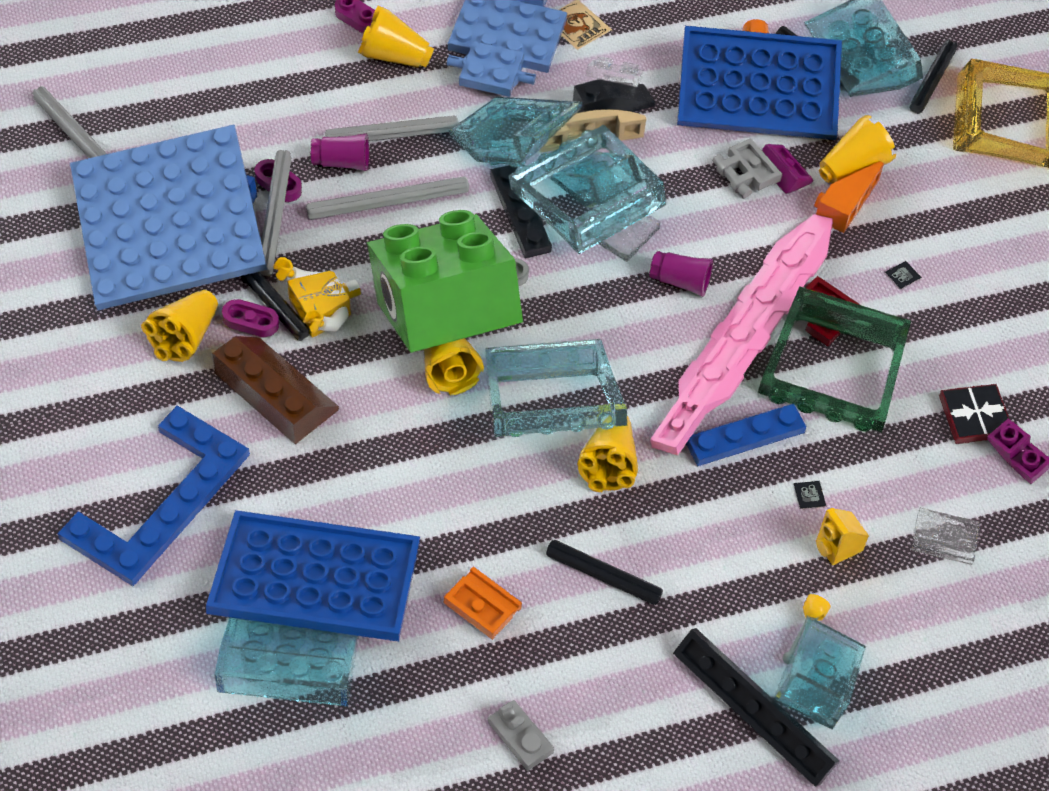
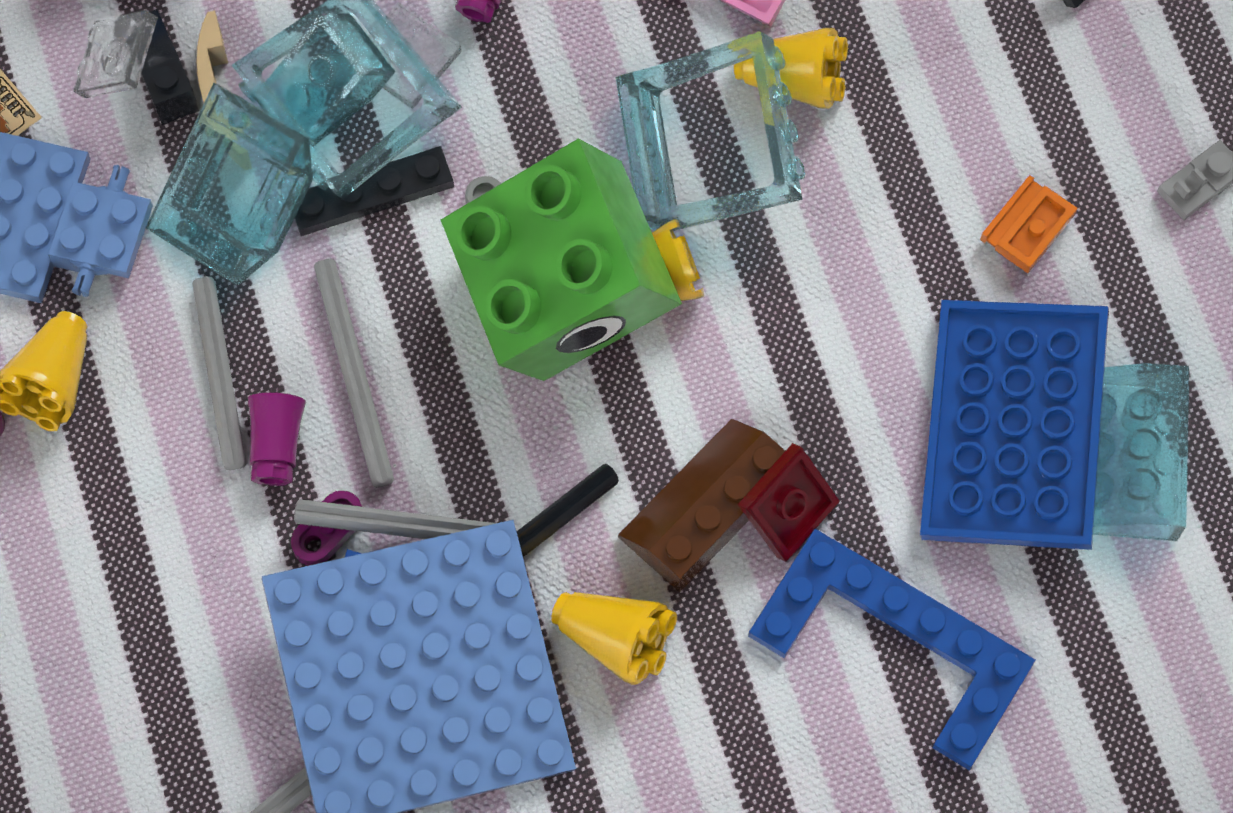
camera: 85 degrees left, 15 degrees up
magenta plate [222,299,279,337] -> none
torso [273,257,361,338] -> none
black axle [546,540,663,605] -> none
none -> dark red tile [738,443,840,562]

